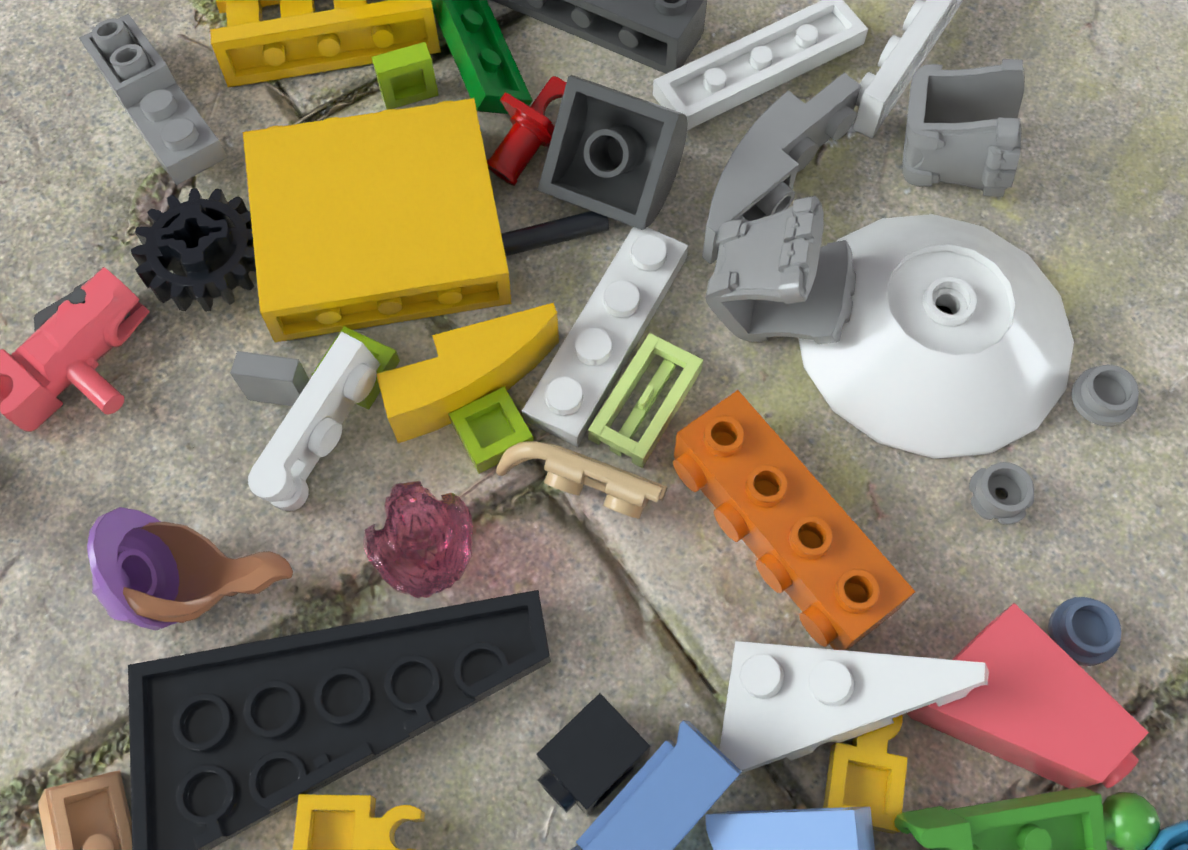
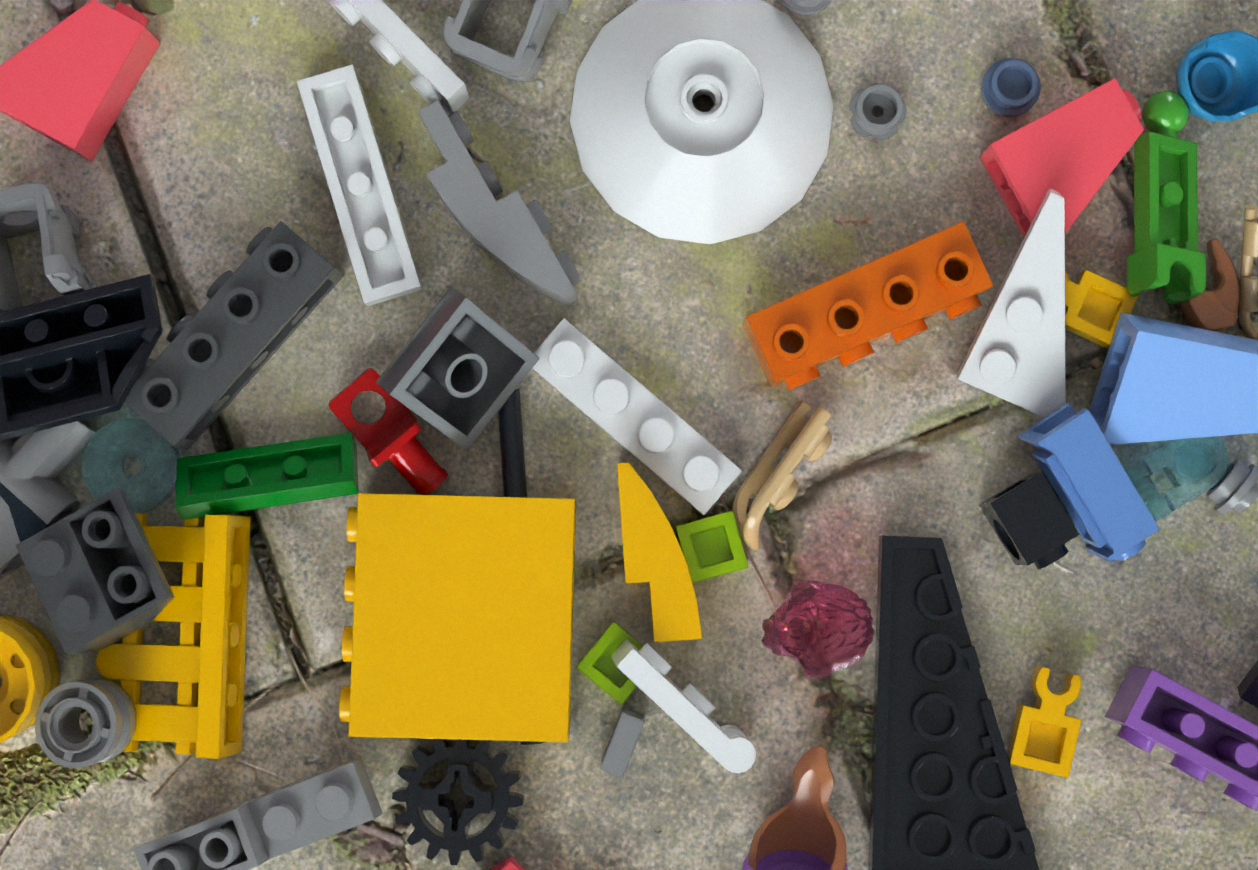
camera: 80 degrees left, 20 degrees up
lime tile [371,42,439,109] -> none
yellowish green tile [588,333,703,468] -> none
light grey piece [705,196,856,344] -> none

